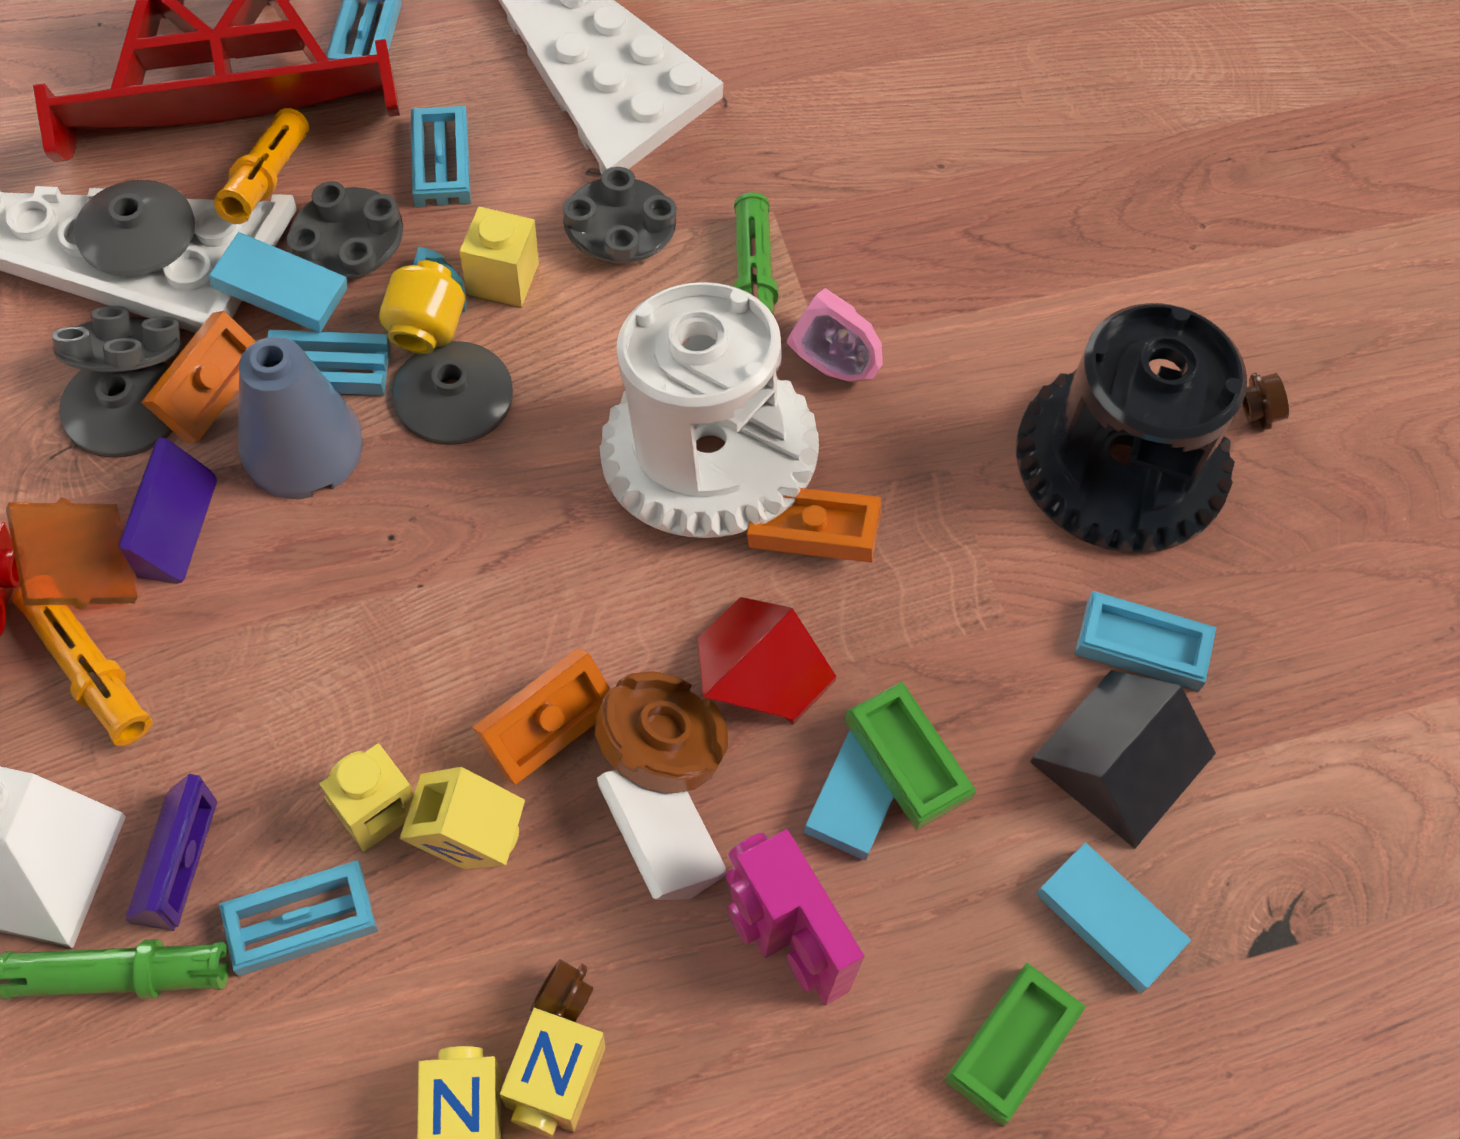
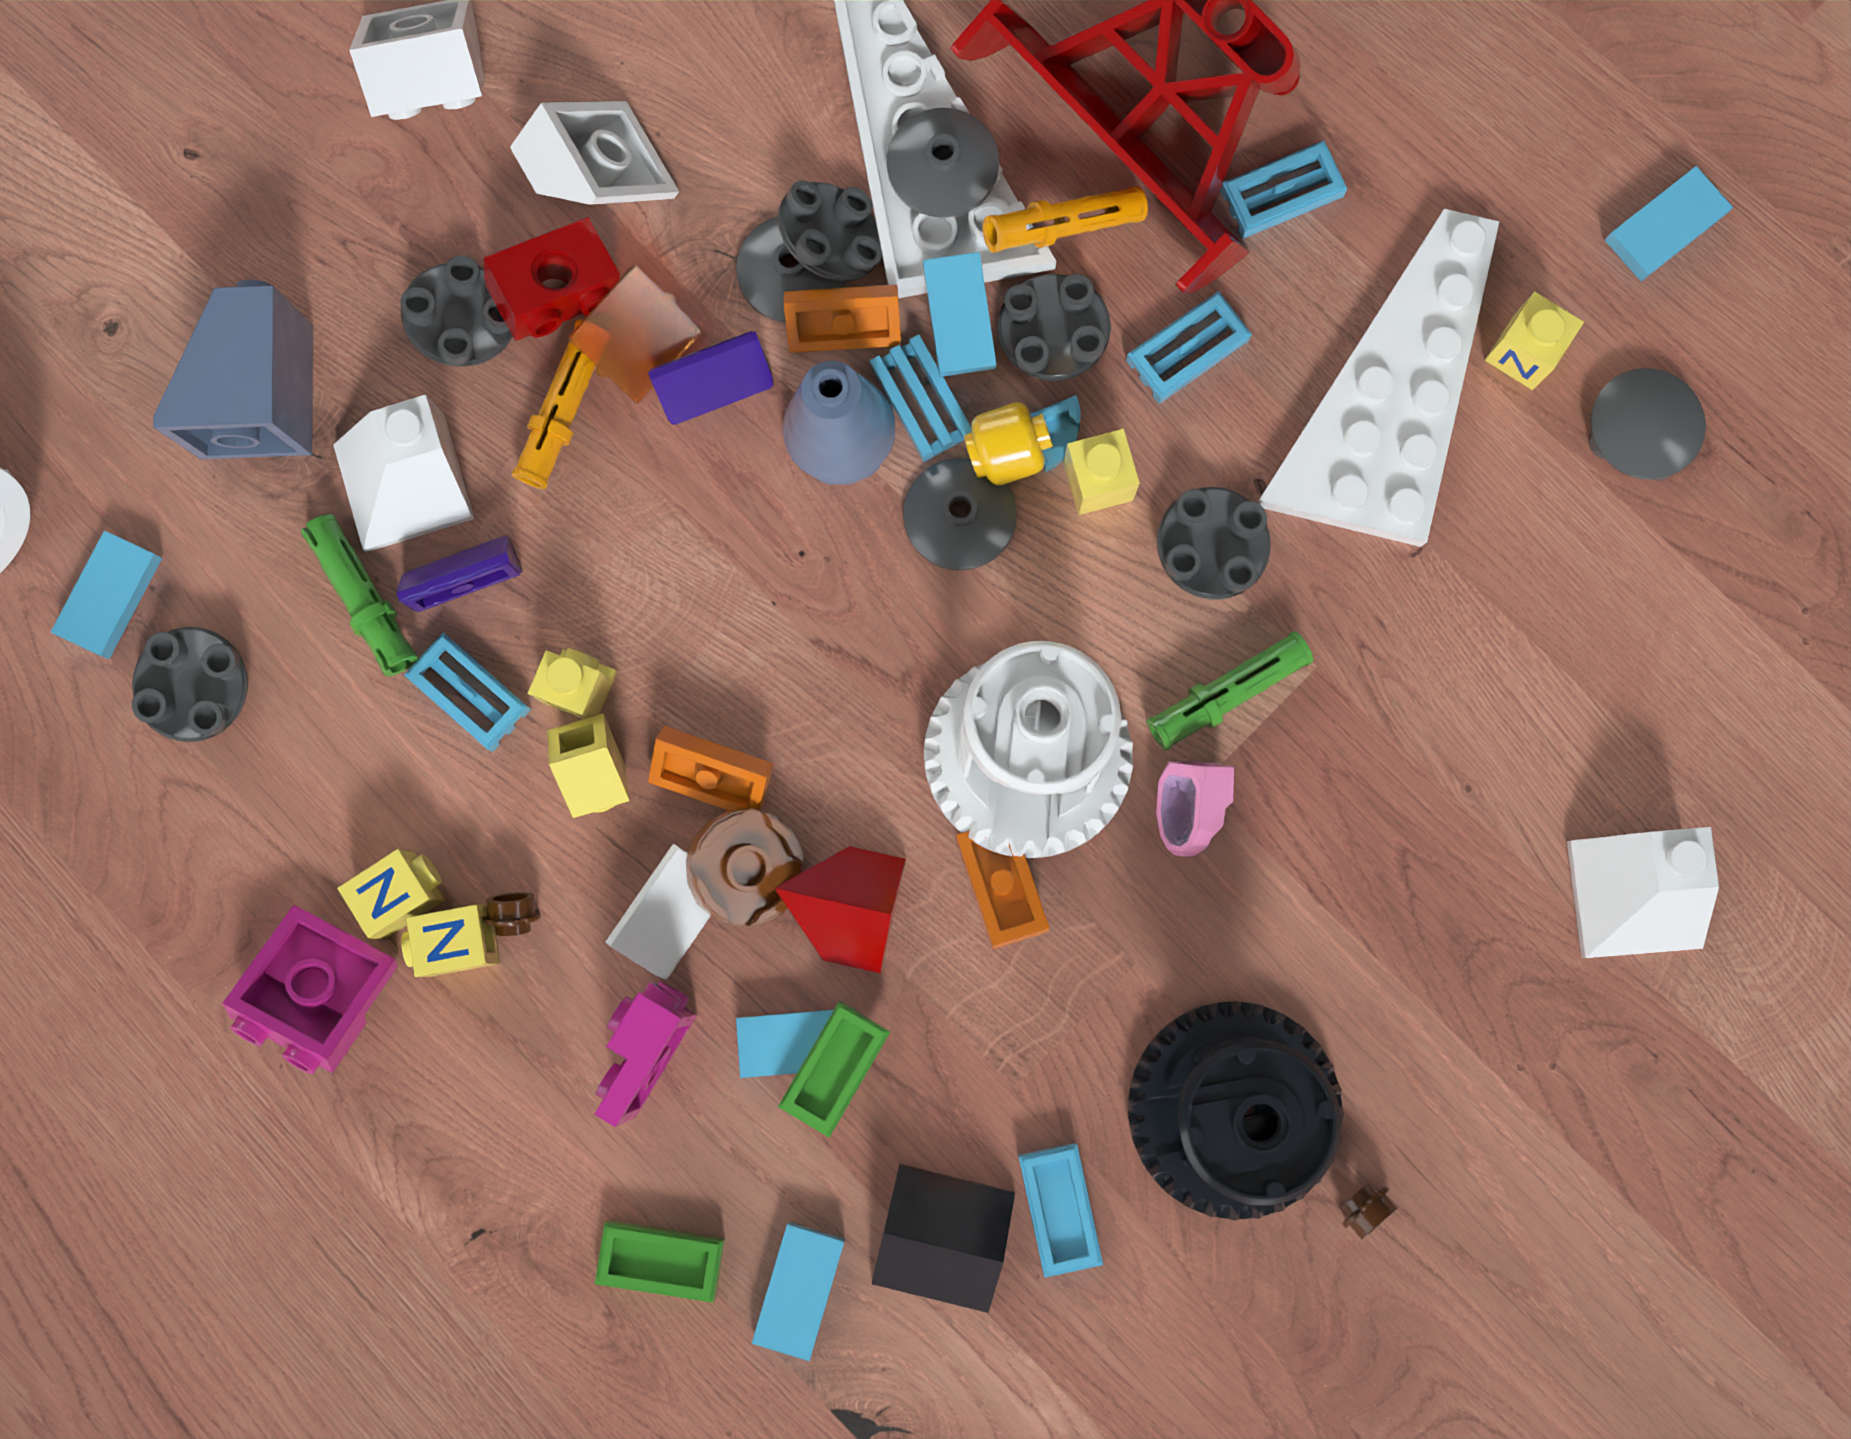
camera: 70 degrees right, 20 degrees up
none -> white slope [1567,827,1719,958]

